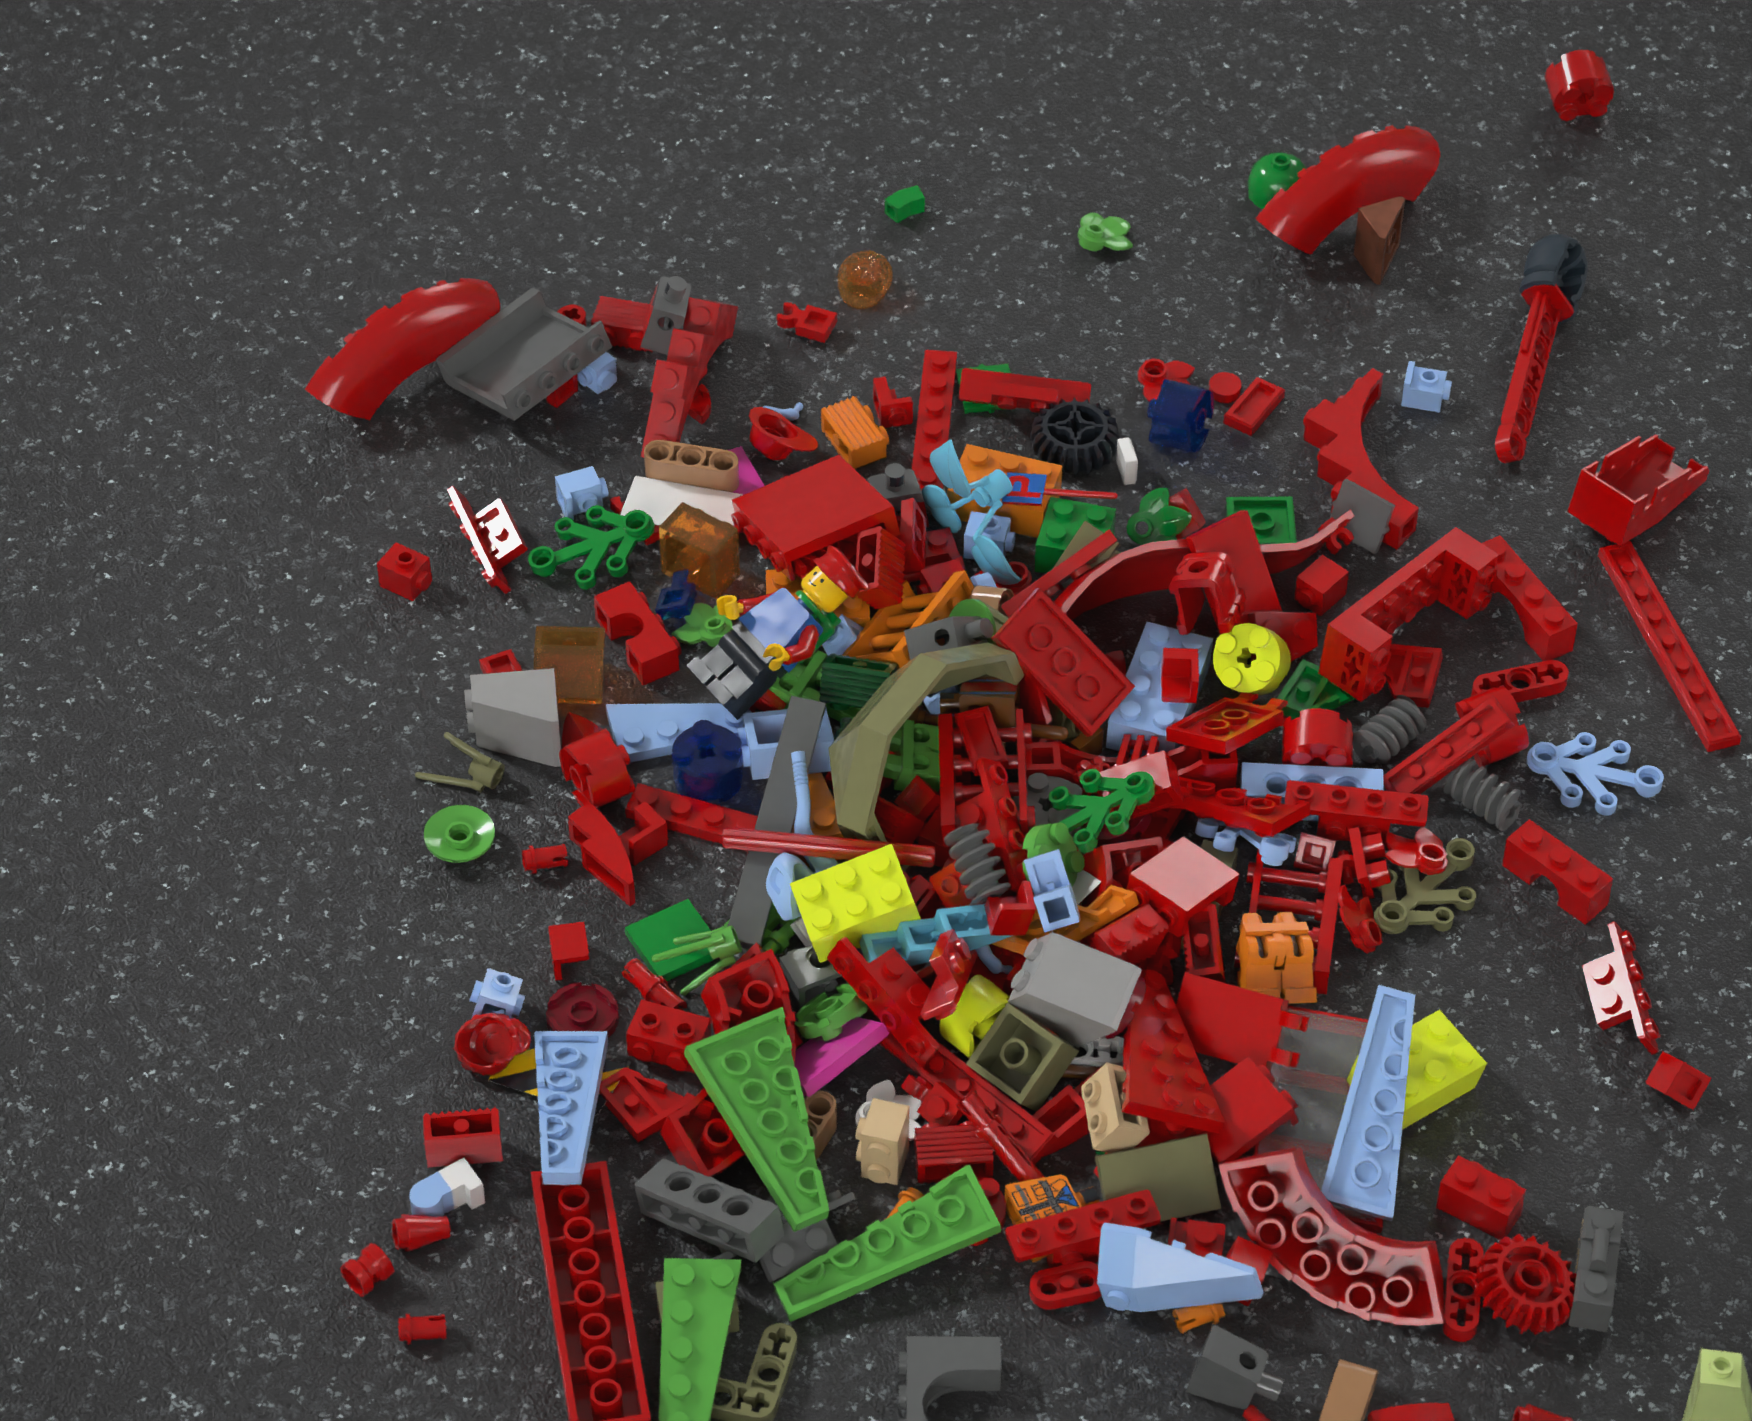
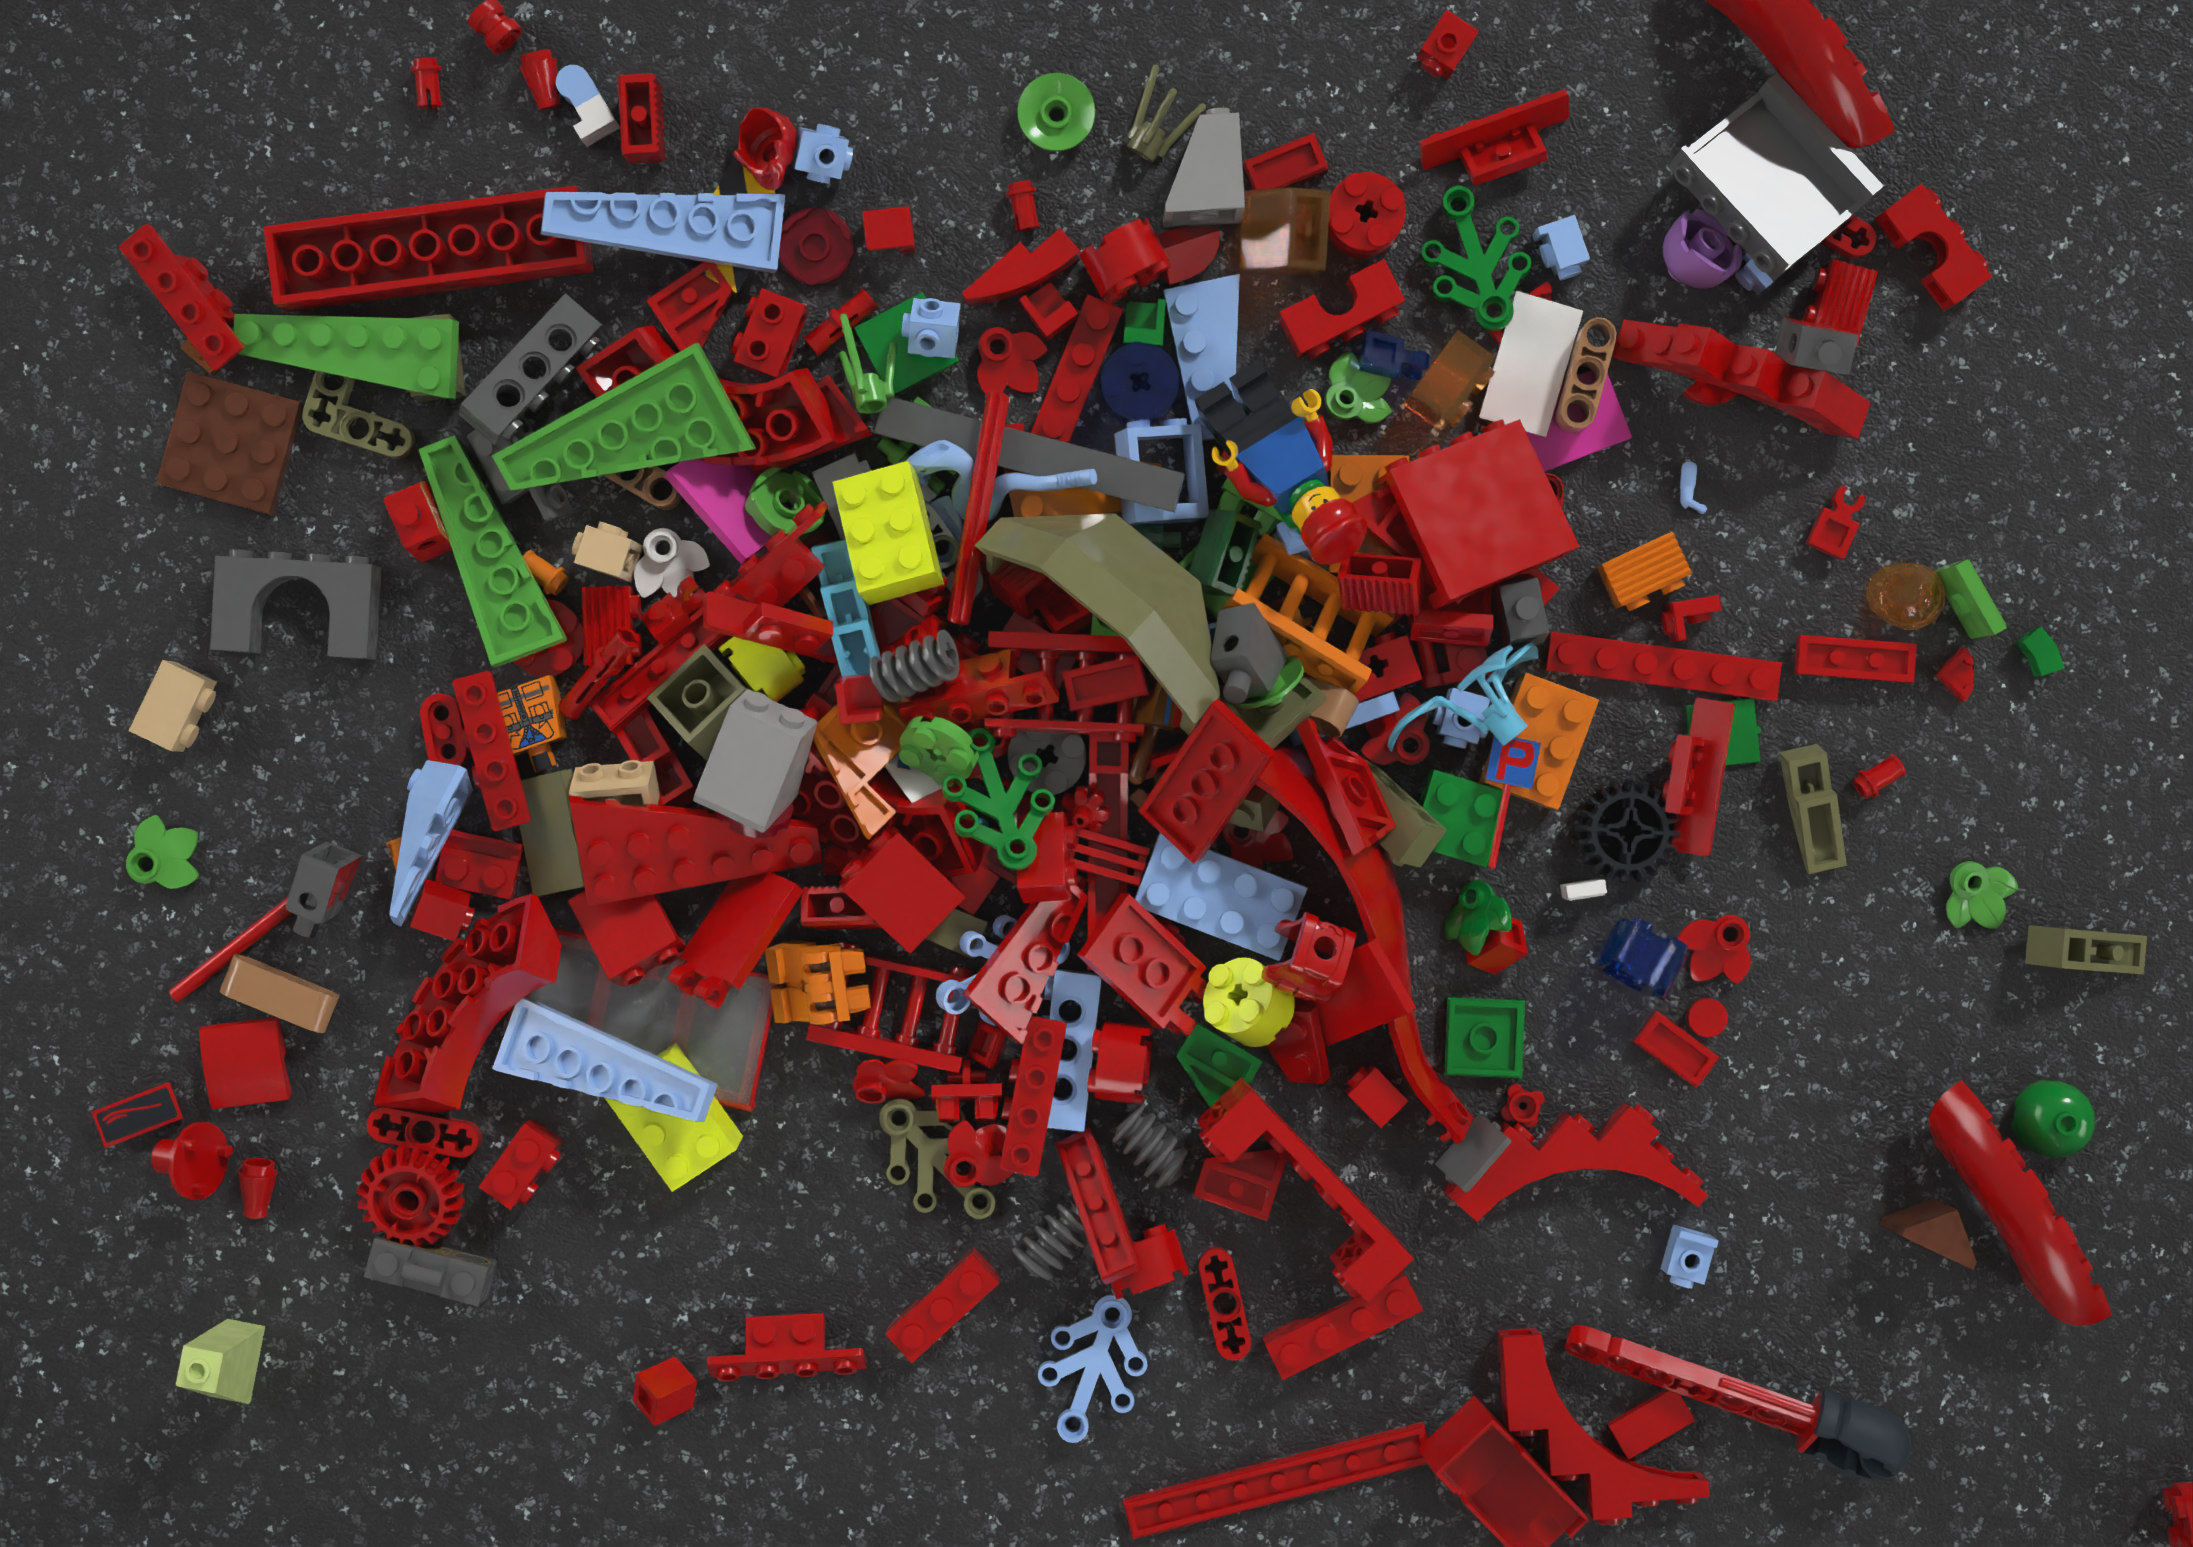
camera: 90 degrees right, 40 degrees up
red piece [749,407,818,460] -> none
light blue brick [1024,849,1080,933] -> none
red brick [1089,904,1168,965] -> none
red panel [1161,648,1199,703] -> none
none -> red torso [383,480,452,563]
none -> light blue brick [902,298,961,358]
none -> red plate [977,327,1047,396]
none -> green panel [1123,299,1166,351]
none -> red brick [1324,172,1406,259]
none -> red arch [1497,1328,1710,1525]
none -> red plate [1501,1084,1545,1128]
none -> red tile [1606,1389,1695,1460]
none -> medium lavender cylinder [1662,209,1743,289]
none -> olive slope [1779,744,1847,874]
none -> red plate [1794,635,1917,683]
none -> red pin [1853,754,1906,799]
none -> red arch [1874,183,1992,311]
none -> bright green plate [1932,559,2007,639]
none -> red tile [1933,647,1974,702]
none -> olive slope [2025,925,2147,975]

